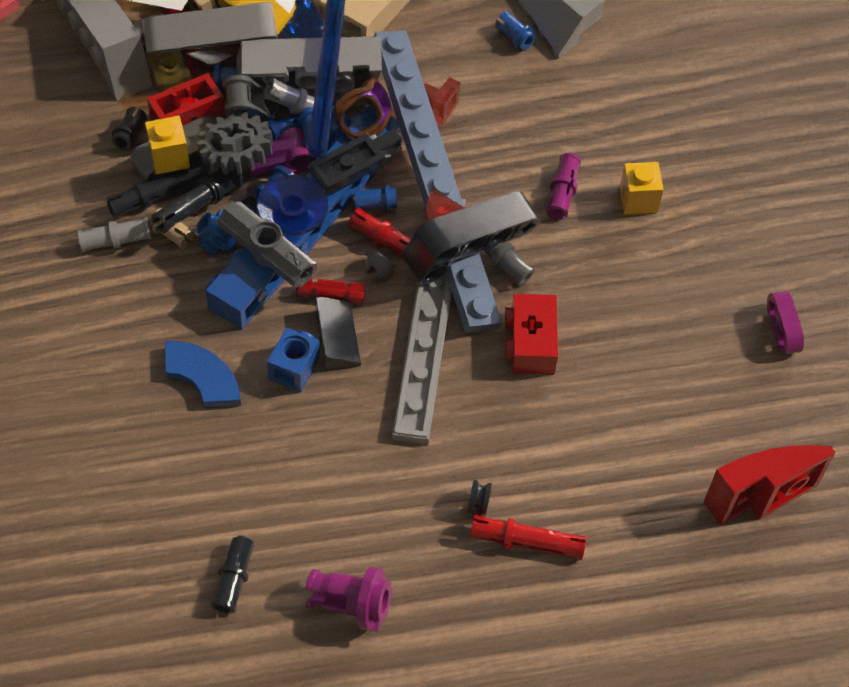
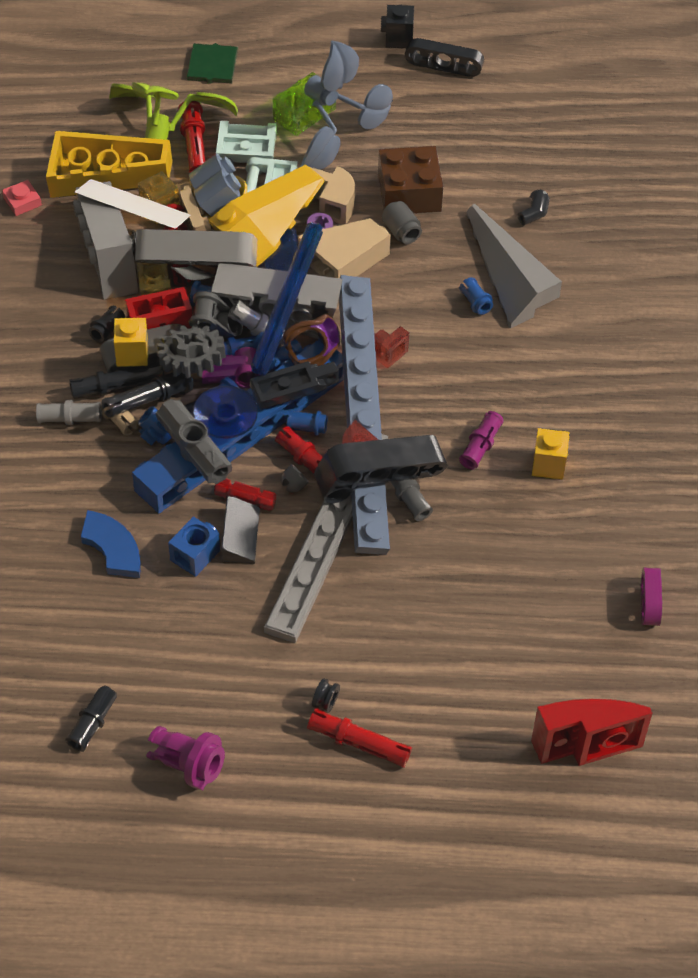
camera: 15 degrees right, 5 degrees down
red brick [505,294,558,375] -> none

